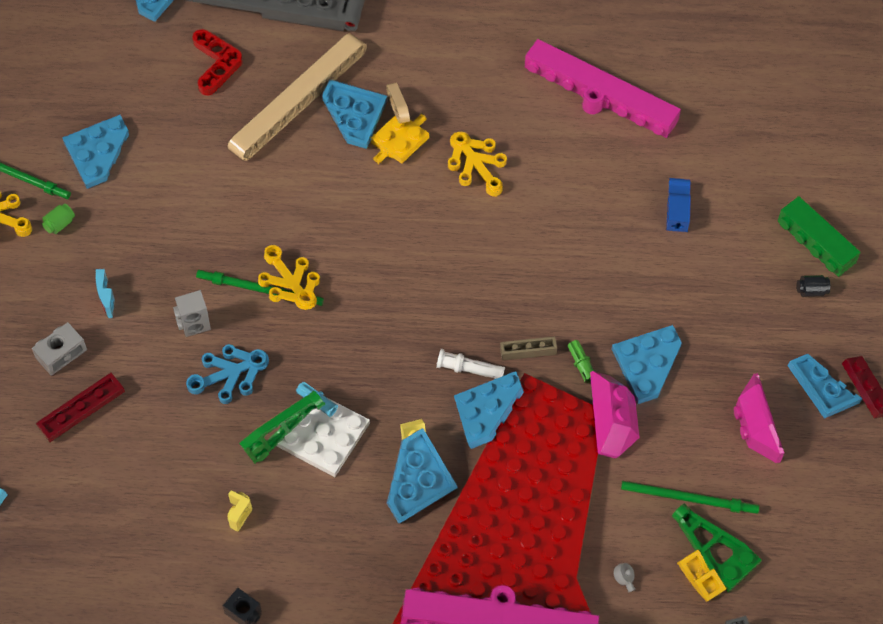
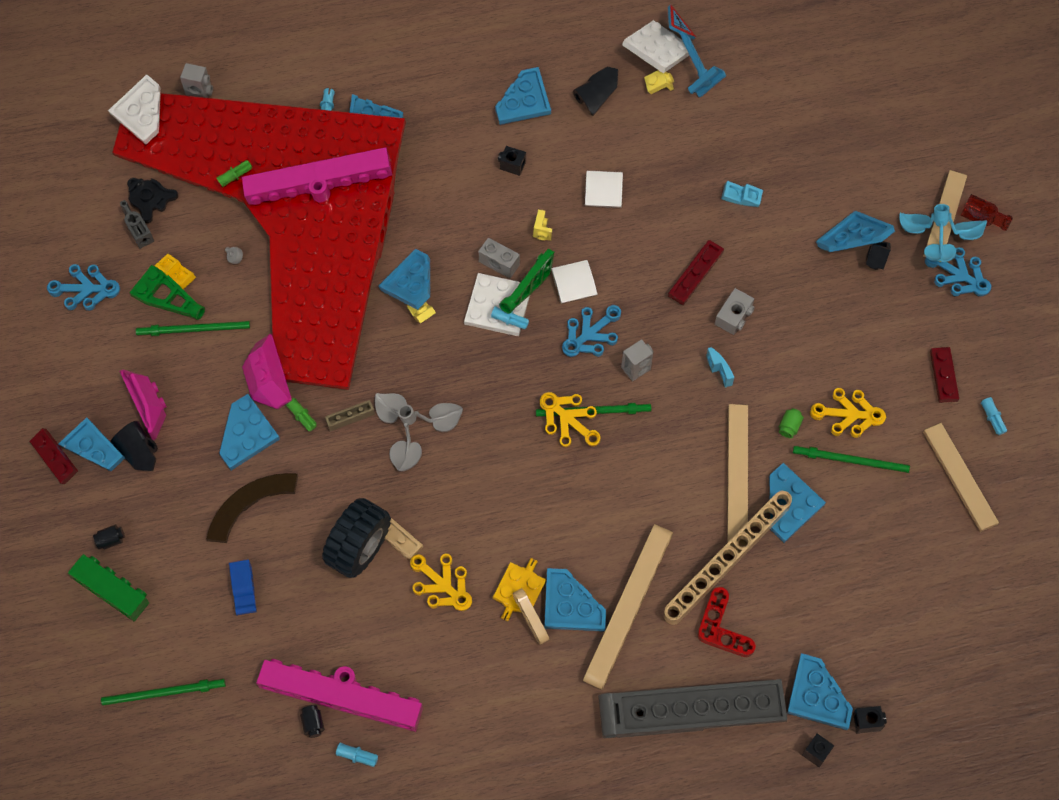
camera: 165 degrees right, 5 degrees up
white pin [436,349,505,379] -> none
dark azure plate [454,371,524,449] -> none
none -> dark azure plant [47,264,120,311]
none -> green bar [101,679,226,706]
none -> black panel [111,421,158,471]
none -> dark brown tile [206,473,298,543]
none -> black brick [300,705,325,738]
none -> black wheel [322,498,391,578]
none -> medium azure axle [336,742,378,767]
none -> light grey plant [375,393,463,471]
none -> tan tile [385,518,423,561]
none -> light grey brick [478,238,520,279]
none -> white slope [551,260,598,304]
none -> white slope [585,171,623,208]
none -> tan beam [664,491,792,625]
none -> tan tile [727,404,748,547]

